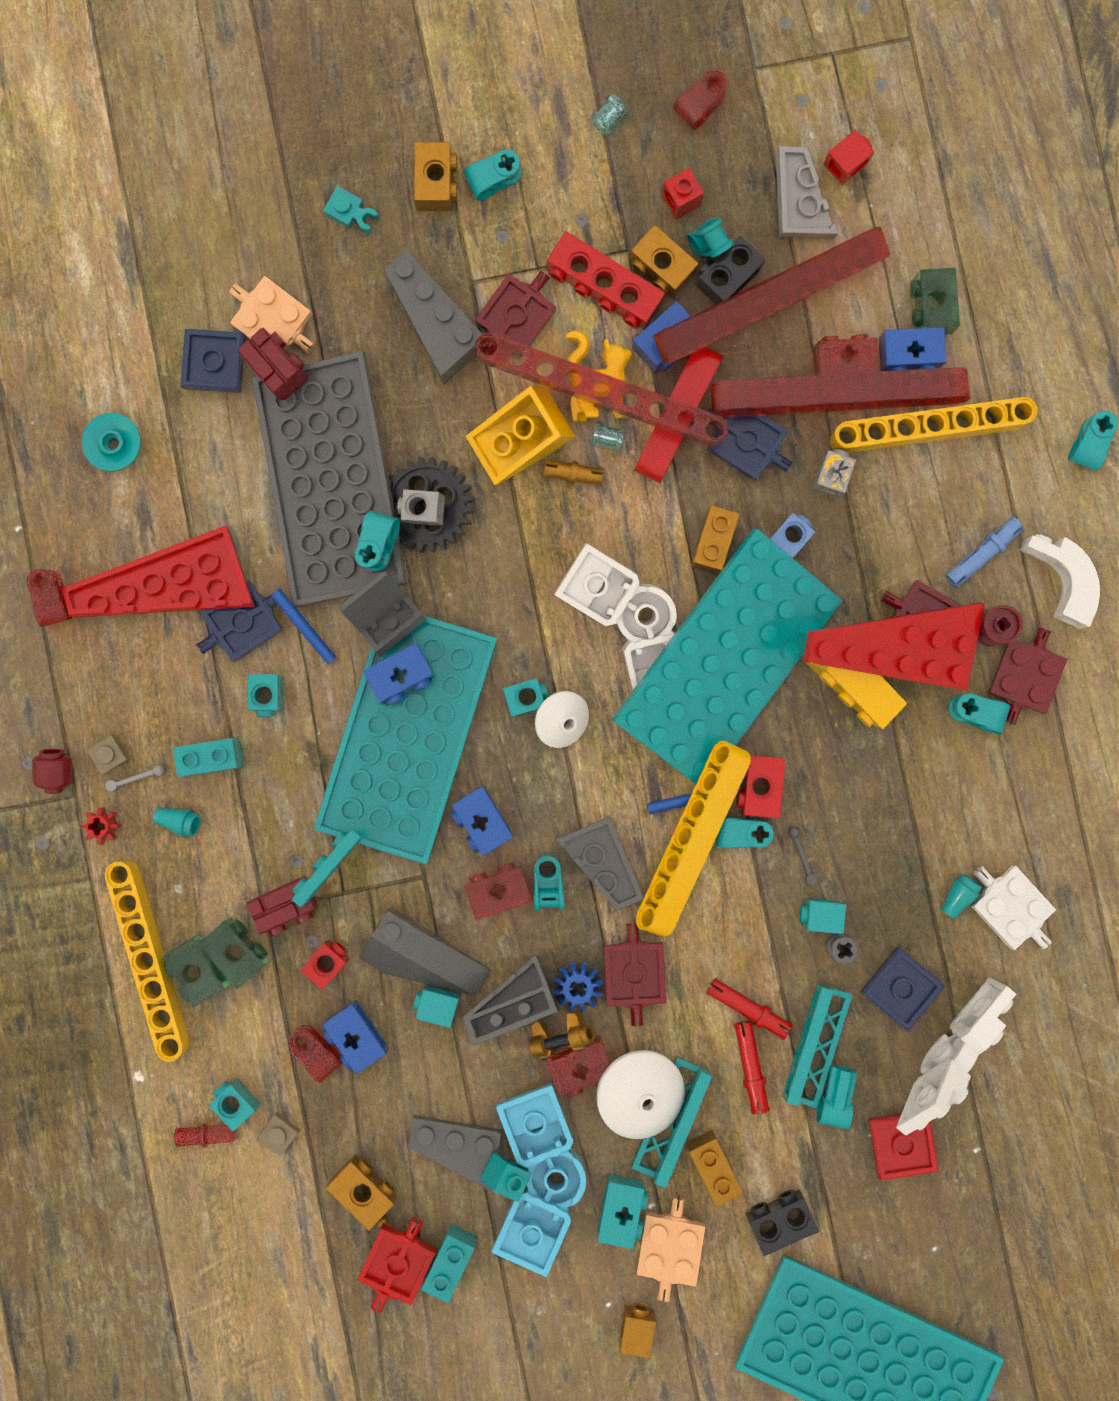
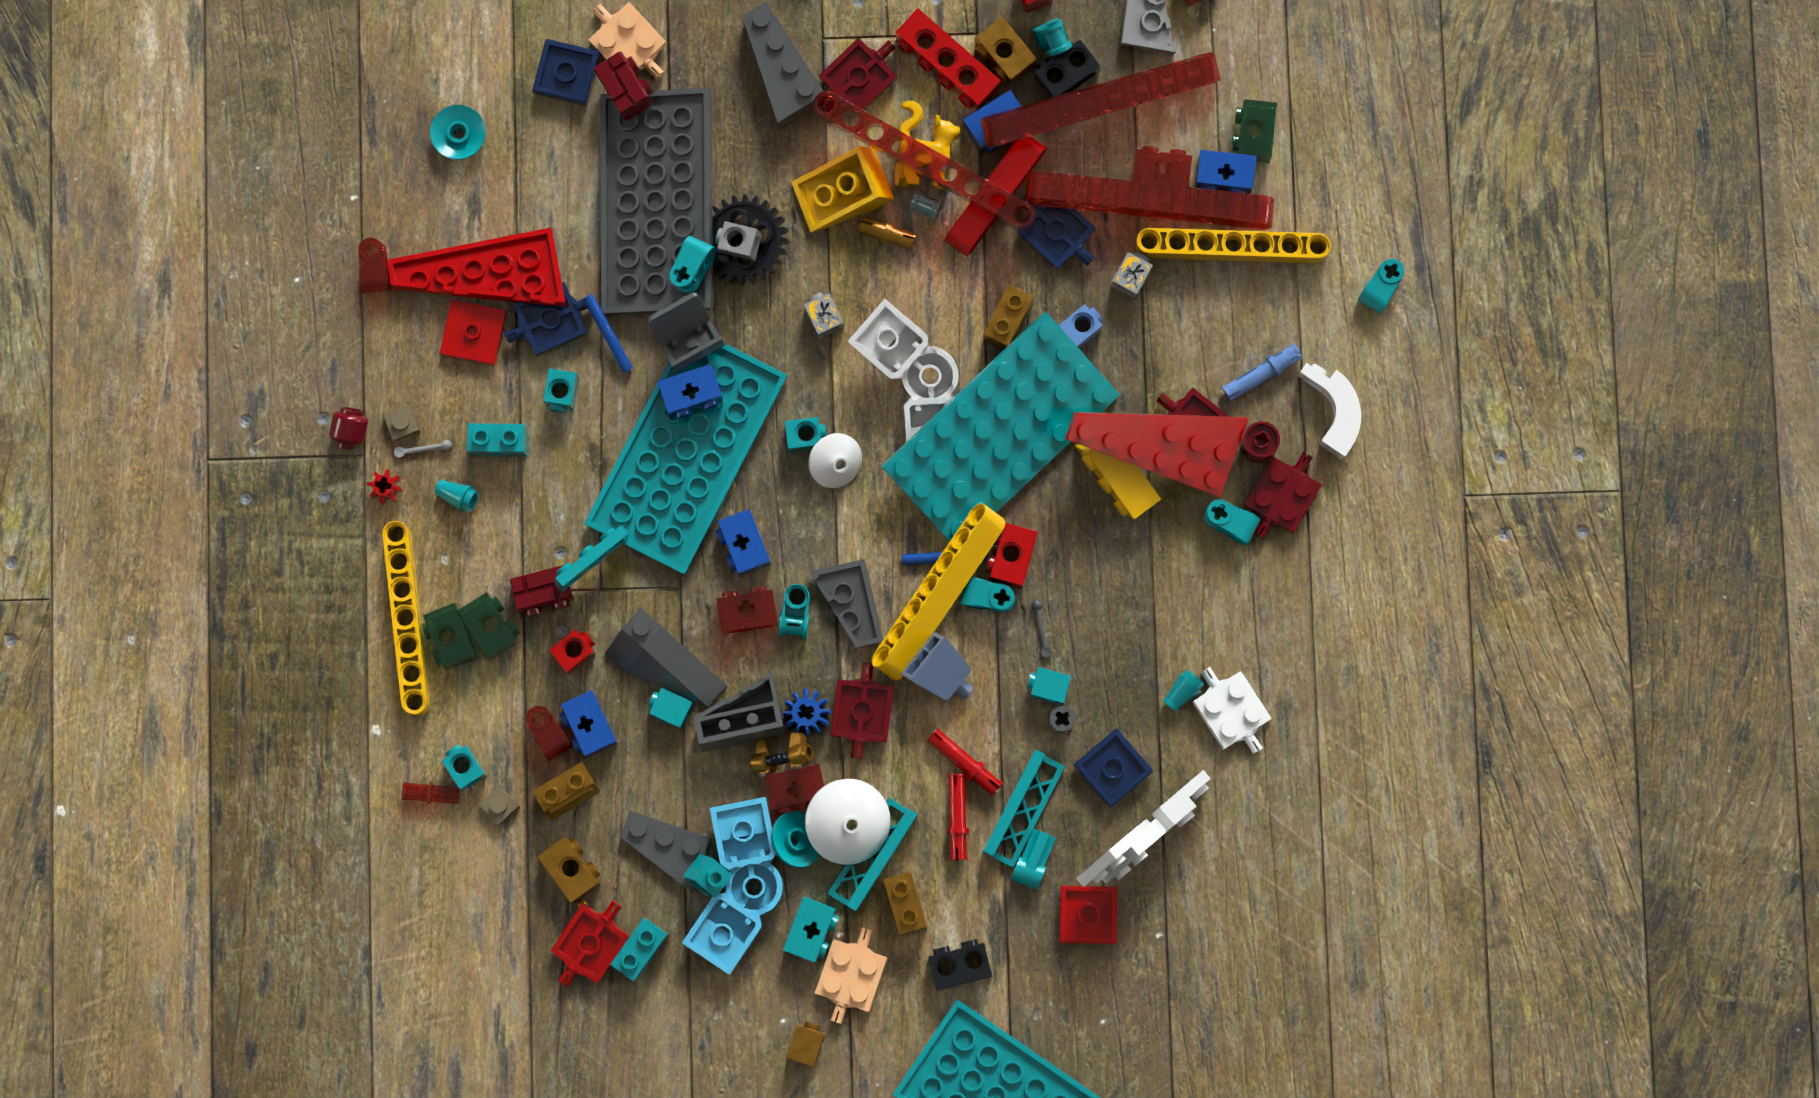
camera: 10 degrees right, 5 degrees down
none -> red plate [439,299,507,366]
none -> pearl gold window [532,762,600,821]
none -> teal dish [771,811,820,868]
none -> light grey brick [804,292,844,339]
none -> sand blue torso [901,632,973,700]

